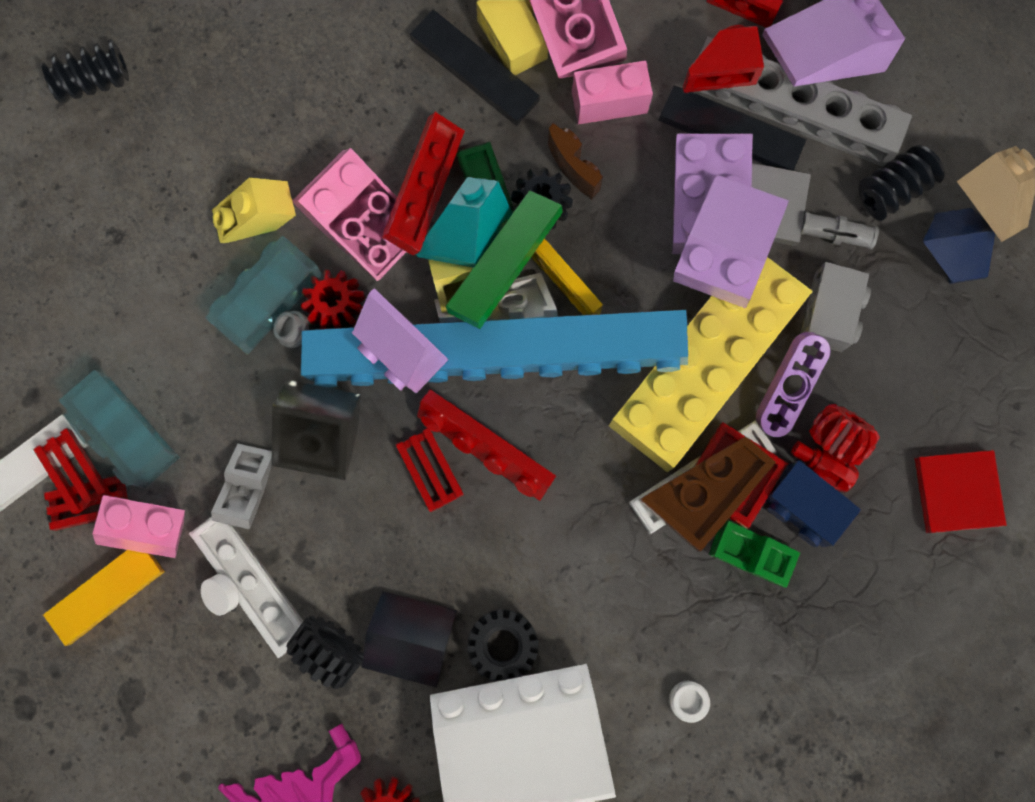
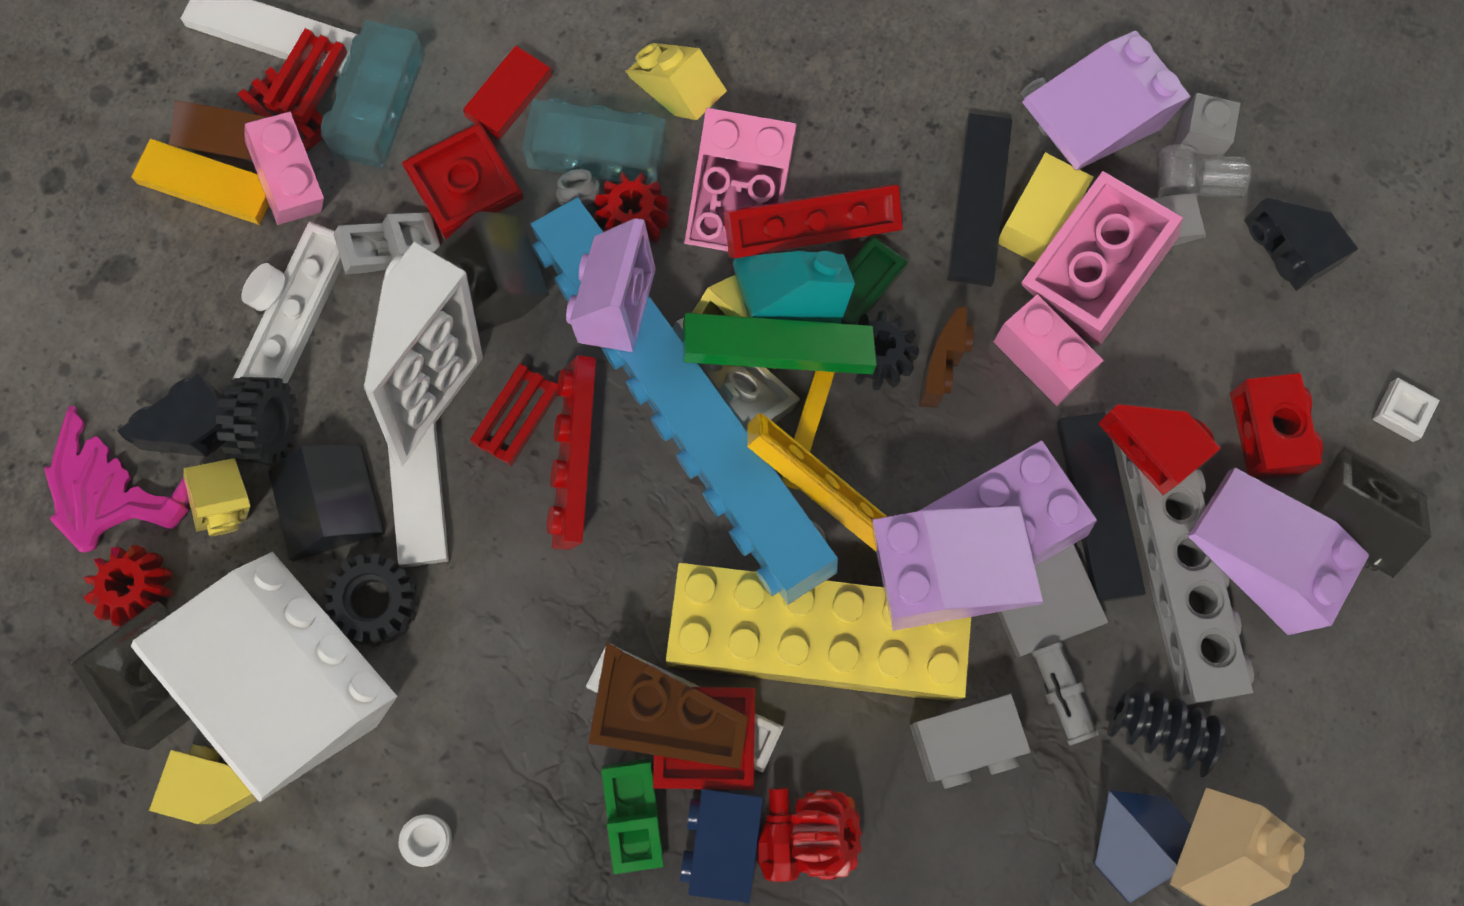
camera: 55 degrees right, 5 degrees down
medium lavender beam [756,332,830,437] -> none
none -> black slope [117,373,226,457]
none -> reddish brown slope [169,100,267,161]
none -> light yellow slope [184,458,250,536]
none -> white slope [364,242,483,467]
none -> white tile [388,423,449,568]
none -> red tile [401,122,524,240]
none -> red tile [463,45,552,139]
none -> yellow tile [747,413,887,552]

